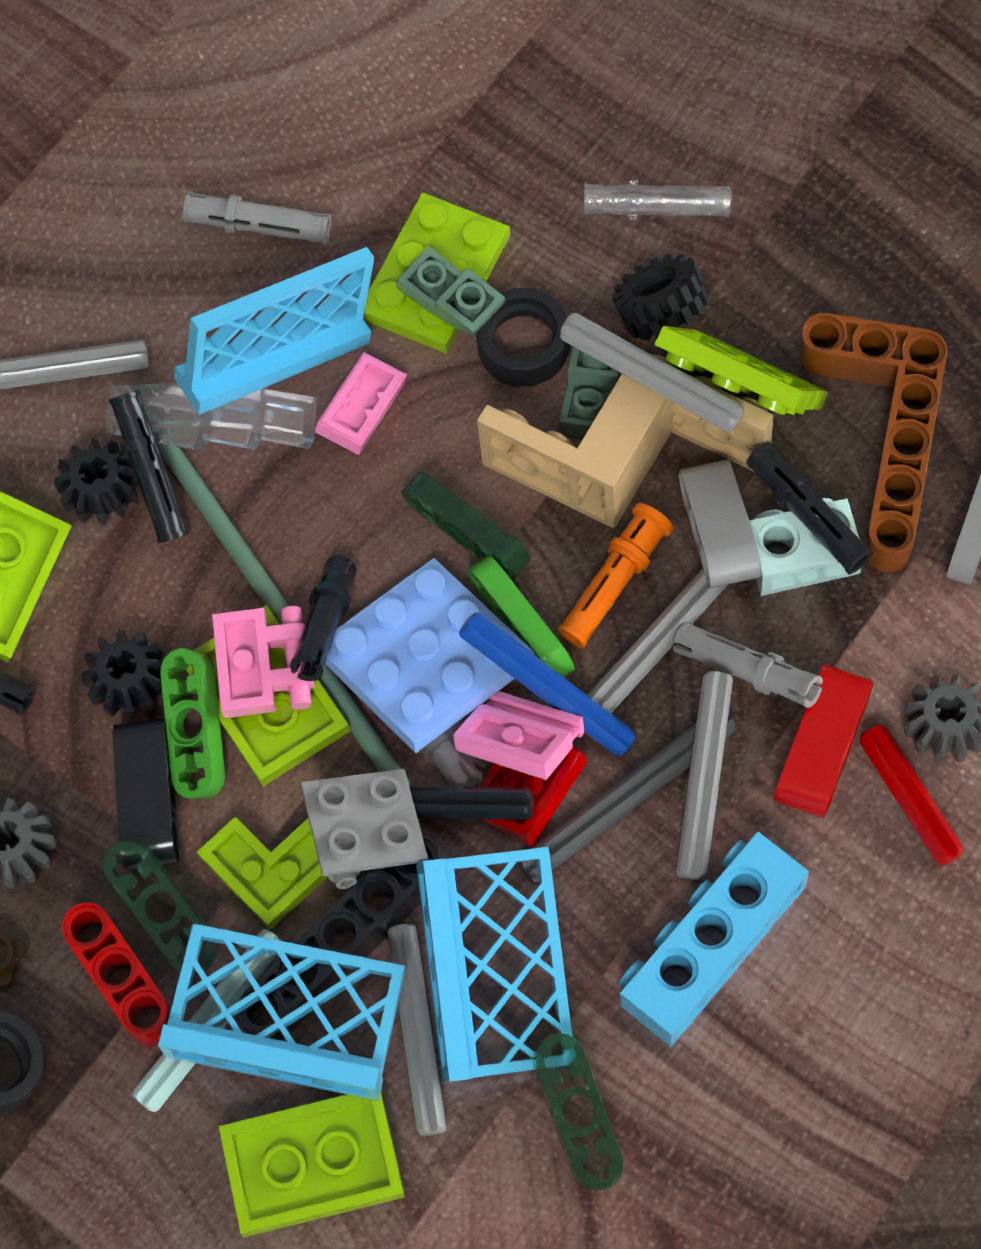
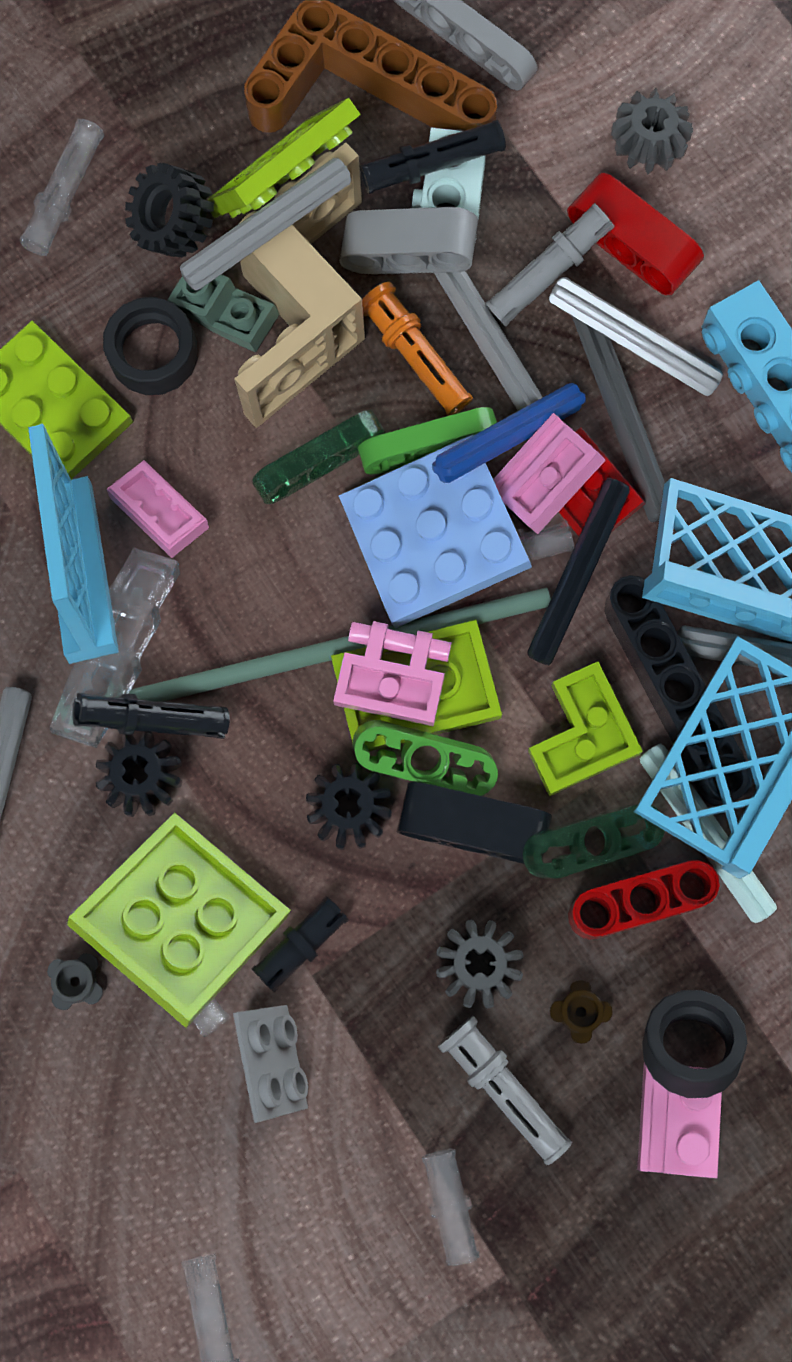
camera: 75 degrees left, 10 degrees up
black pin [290,555,357,681] -> none
light grey hinge [301,769,428,889] -> none
sand green slope [397,246,505,336] -> none
red axle [860,724,964,866] -> none

